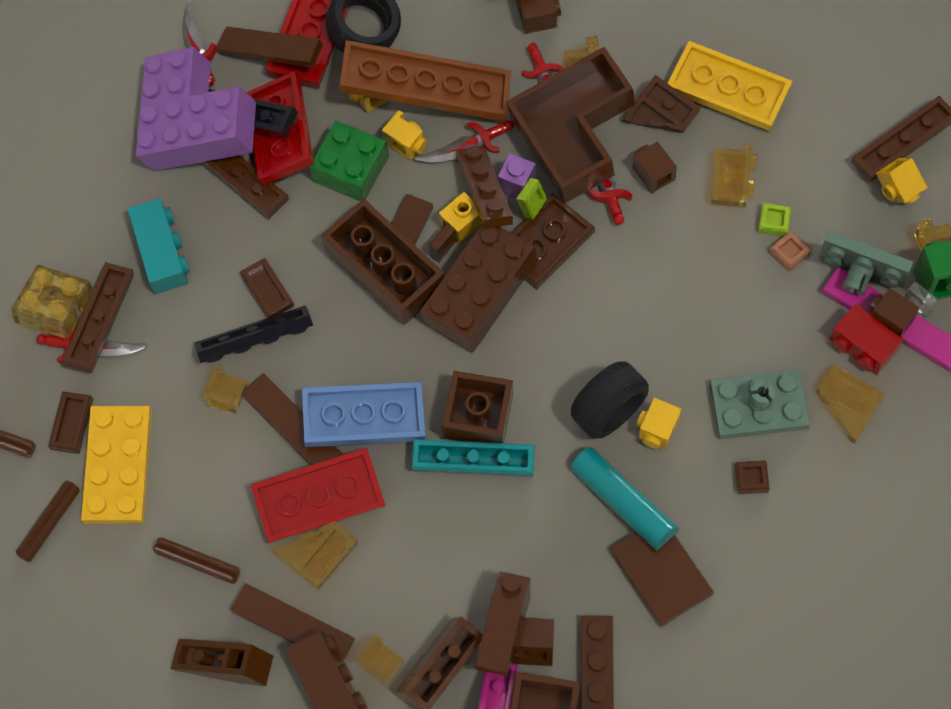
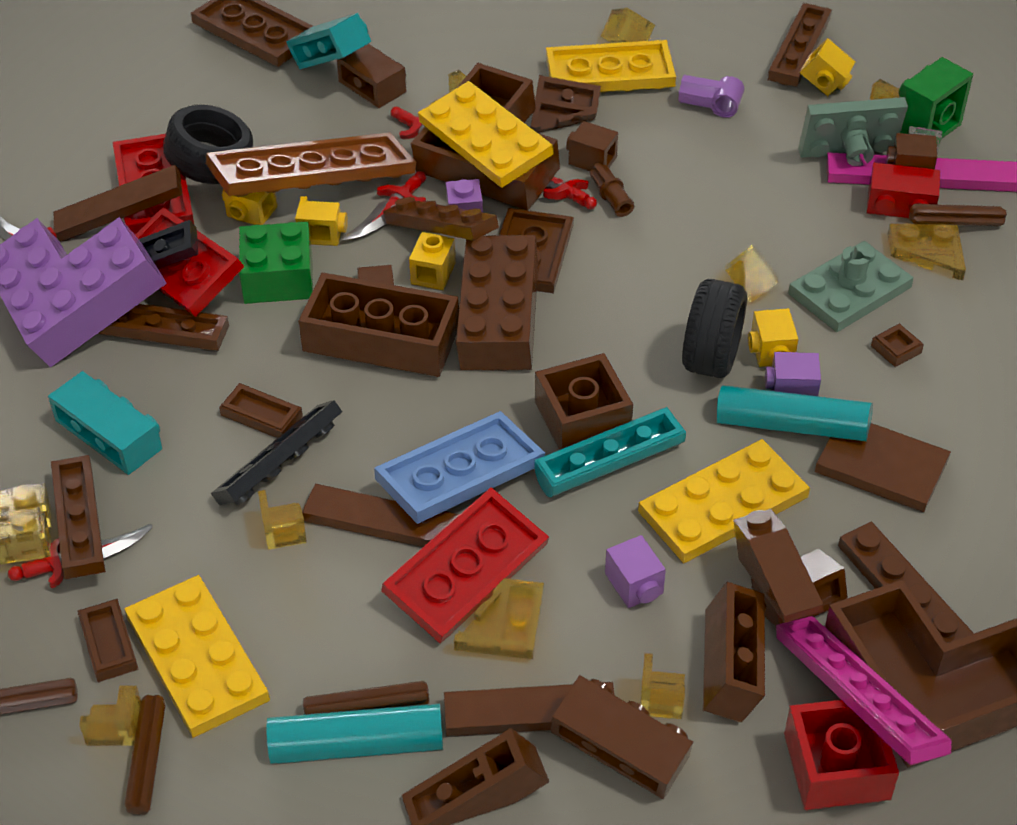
camera: 35 degrees left, 20 degrees down
reddish brown tile [429,224,456,263] -> none
lime tile [516,178,547,220] -> none
clear yellow bracket [711,143,756,207] -> none
lime tile [758,203,791,236] -> none
nougat tile [769,231,811,272] -> none
none -> clear yellow panel [79,685,141,746]
none -> teal brick [267,704,443,764]
none -> yellow plate [418,81,553,188]
none -> reddish brown axle [590,163,635,217]
none -> clear yellow panel [601,7,655,42]
none -> medium lavender brick [605,535,666,608]
none -> yellow plate [638,439,810,564]
none -> medium lavender piece [678,75,745,118]
none -> clear yellow panel [725,245,779,302]
none -> medium lavender brick [765,352,821,396]
none -> reddish brown axle [909,204,1007,226]

